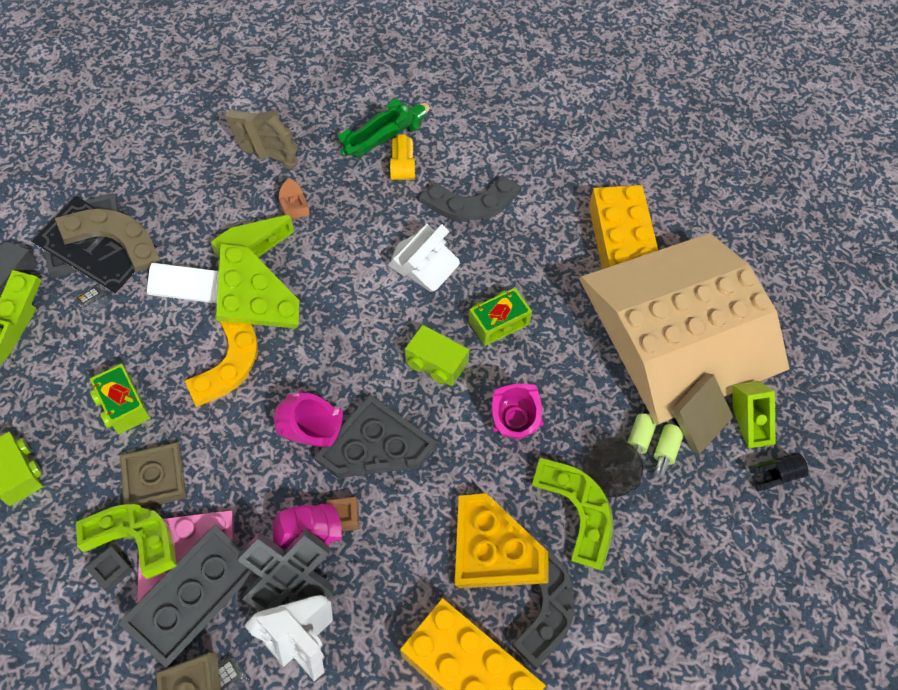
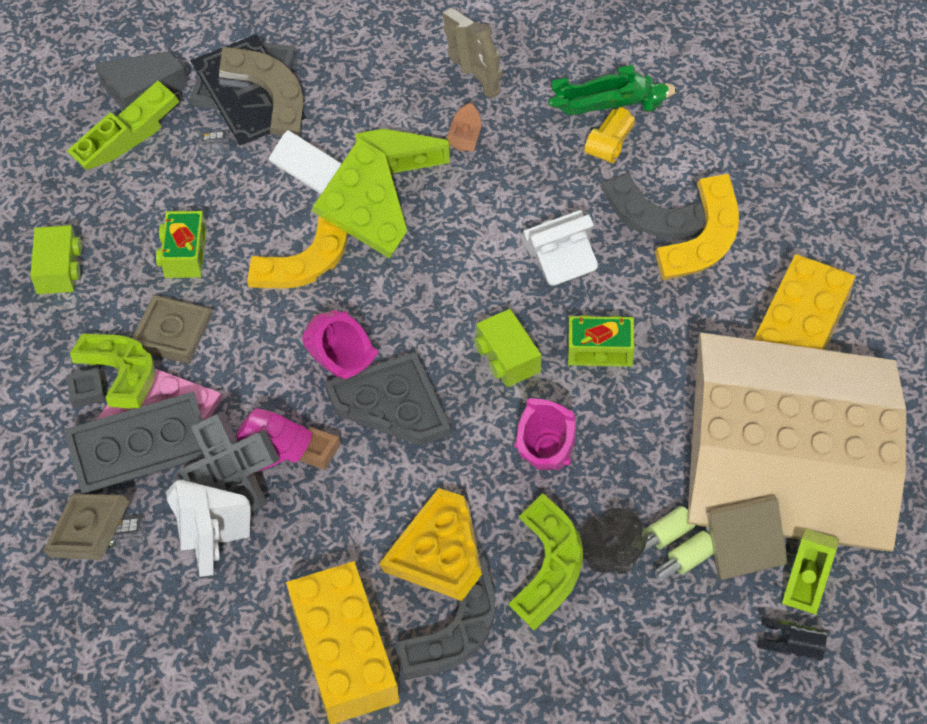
camera: 35 degrees right, 5 degrees down
none -> yellow plate [654,174,739,281]

